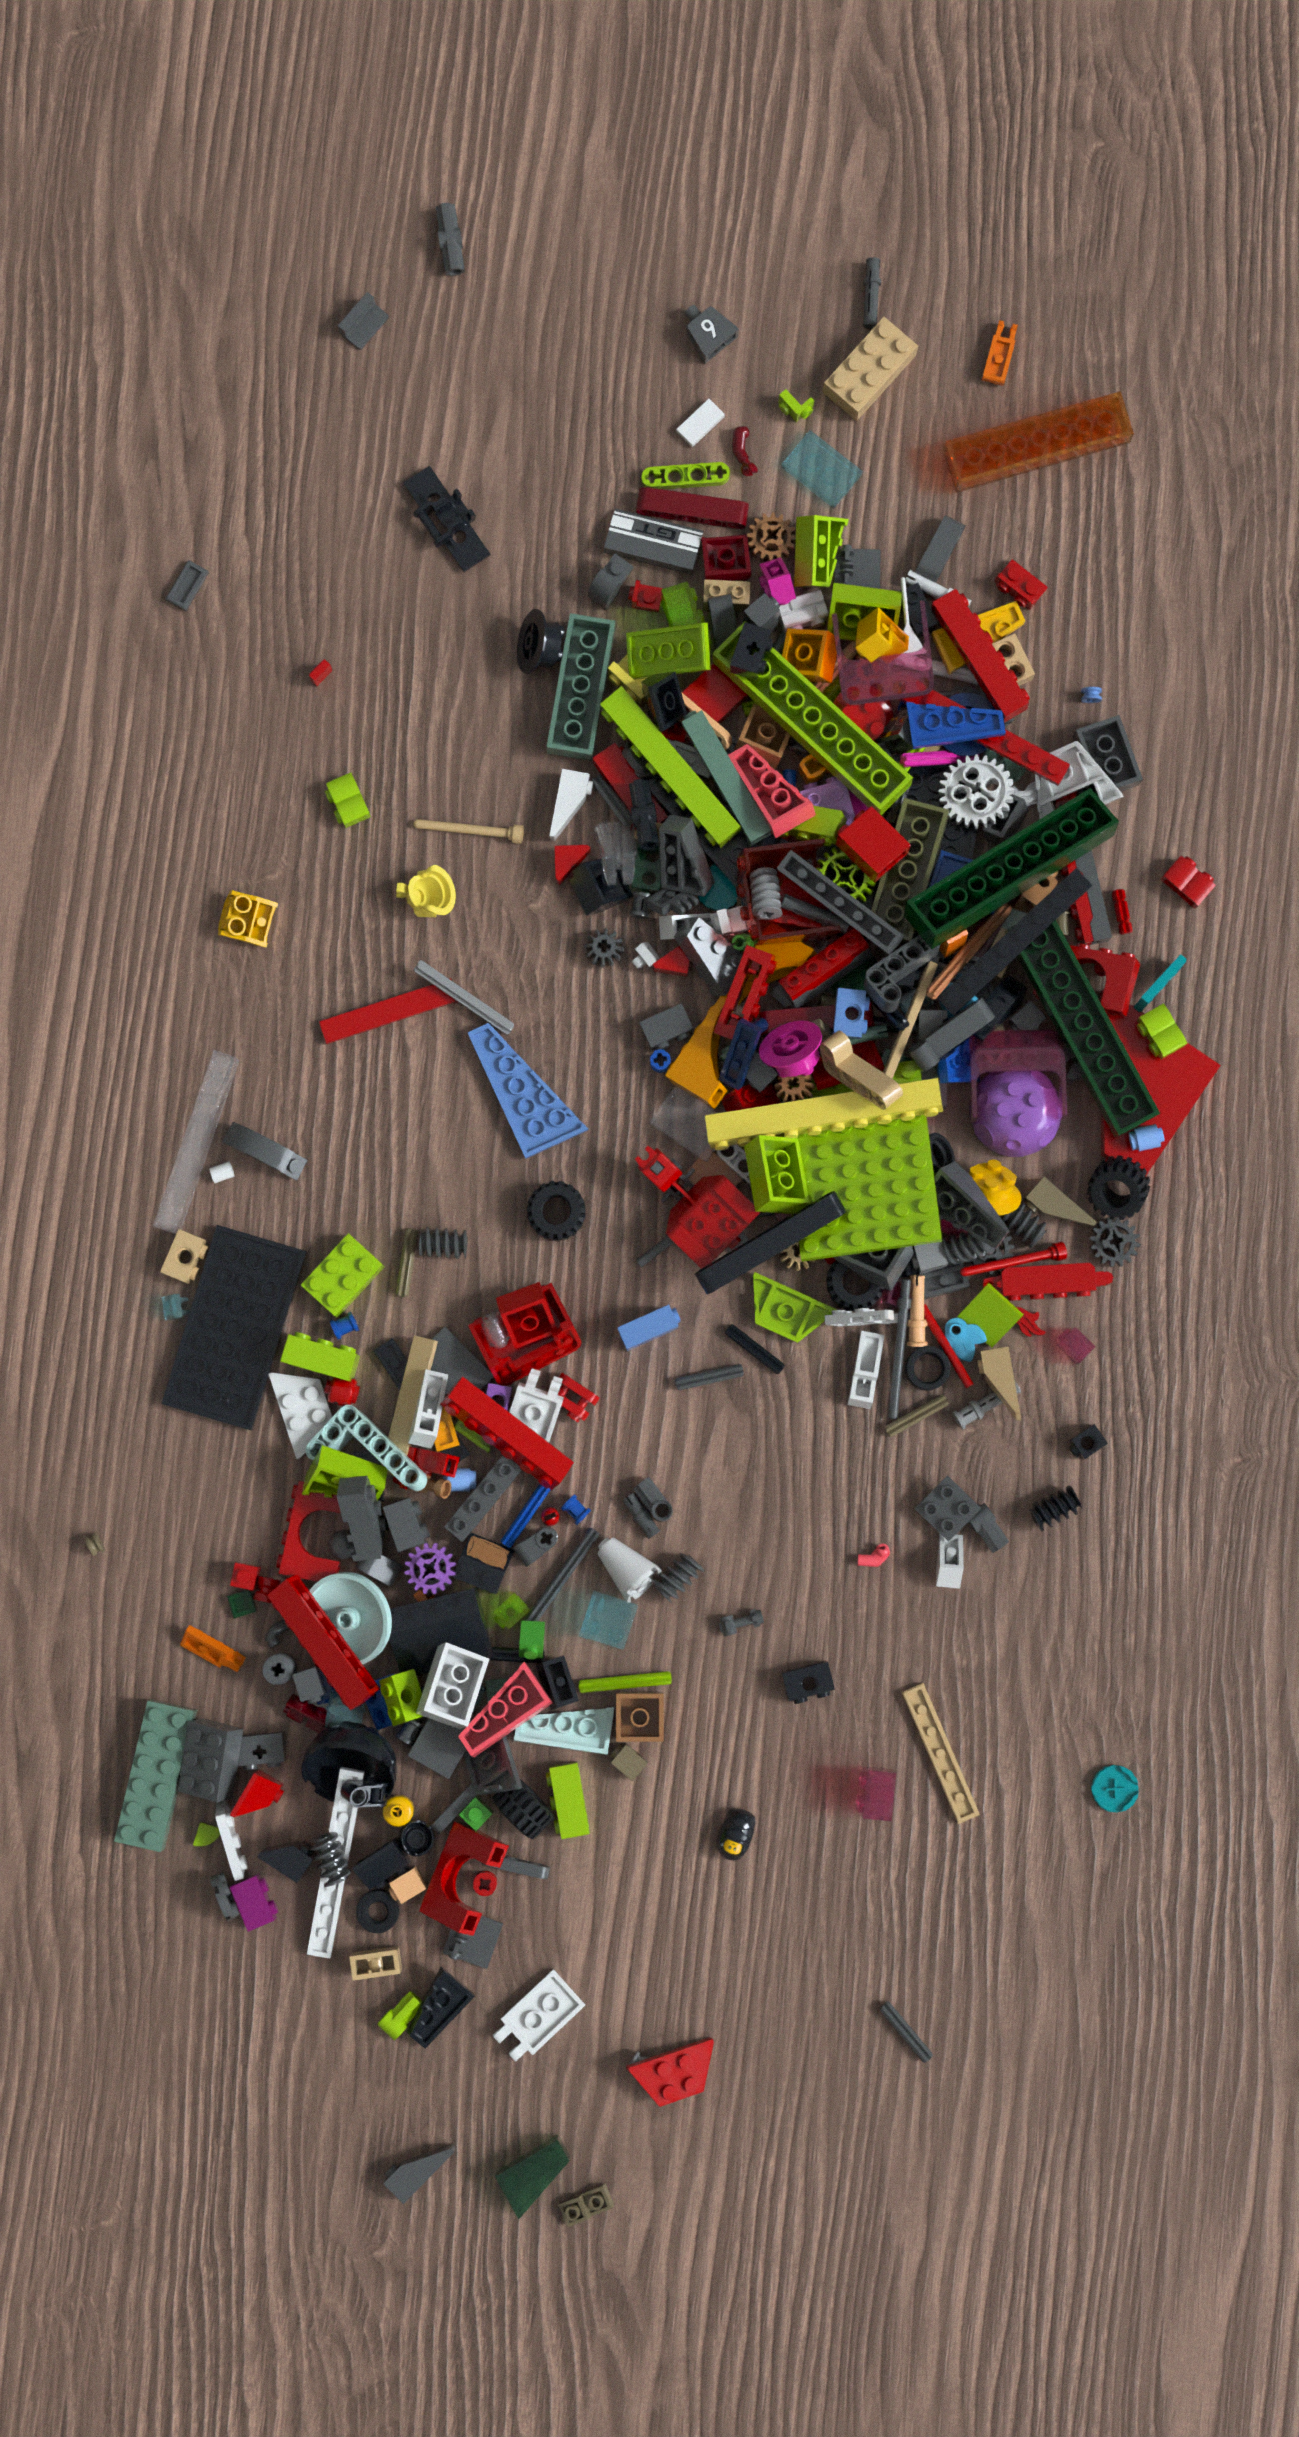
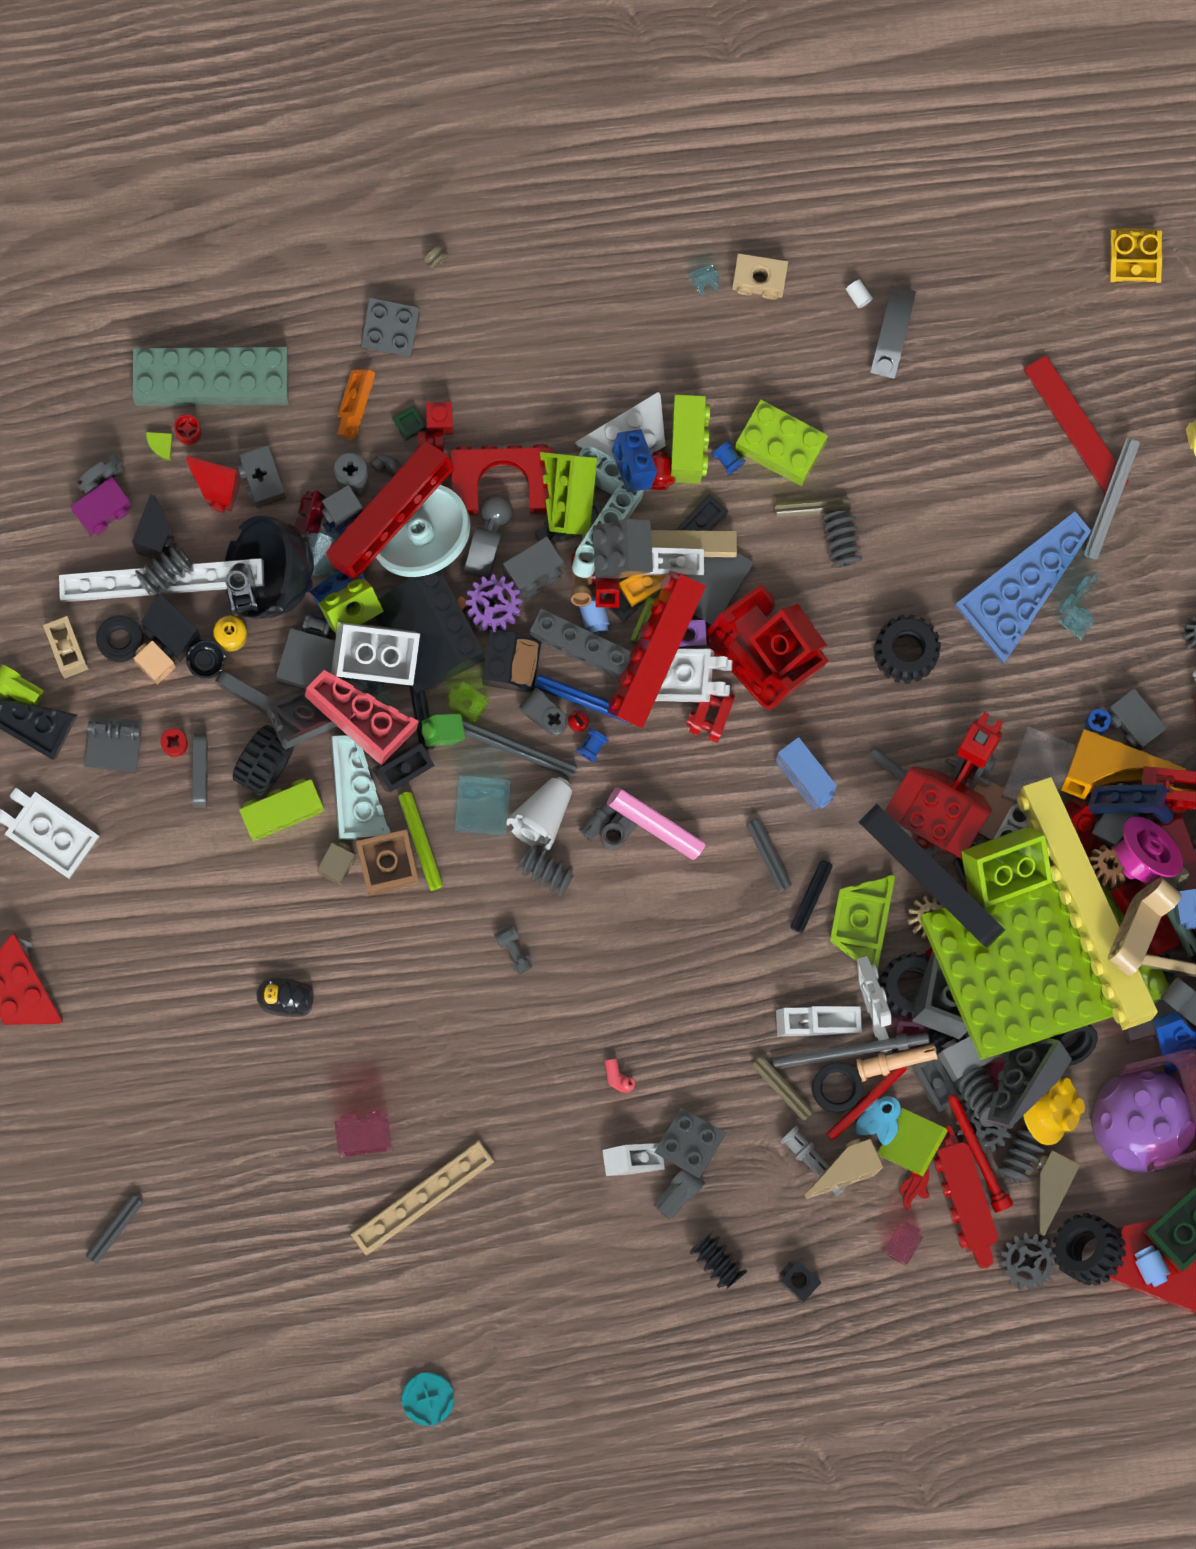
camera: 75 degrees right, 5 degrees down
clear brick [153,1050,239,1235] -> none
black plate [161,1225,307,1431] -> none
dark grey brick [178,1718,243,1802] -> none
white wing [215,1800,248,1881] -> none
dark grey wedge [337,1476,389,1561] -> none
red arch [419,1822,509,1936] -> none
bright green brick [459,1795,494,1831] -> none
clear brick [481,1312,511,1348] -> none
black brick [781,1661,835,1704] -> none
none -> red wheel [174,414,202,446]
none -> dark grey hinge [361,297,420,357]
none -> dark grey brick [593,519,653,578]
none -> bright pink brick [607,787,706,860]
none -> blue brick [612,429,657,492]
none -> clear light blue bracket [1058,572,1100,641]

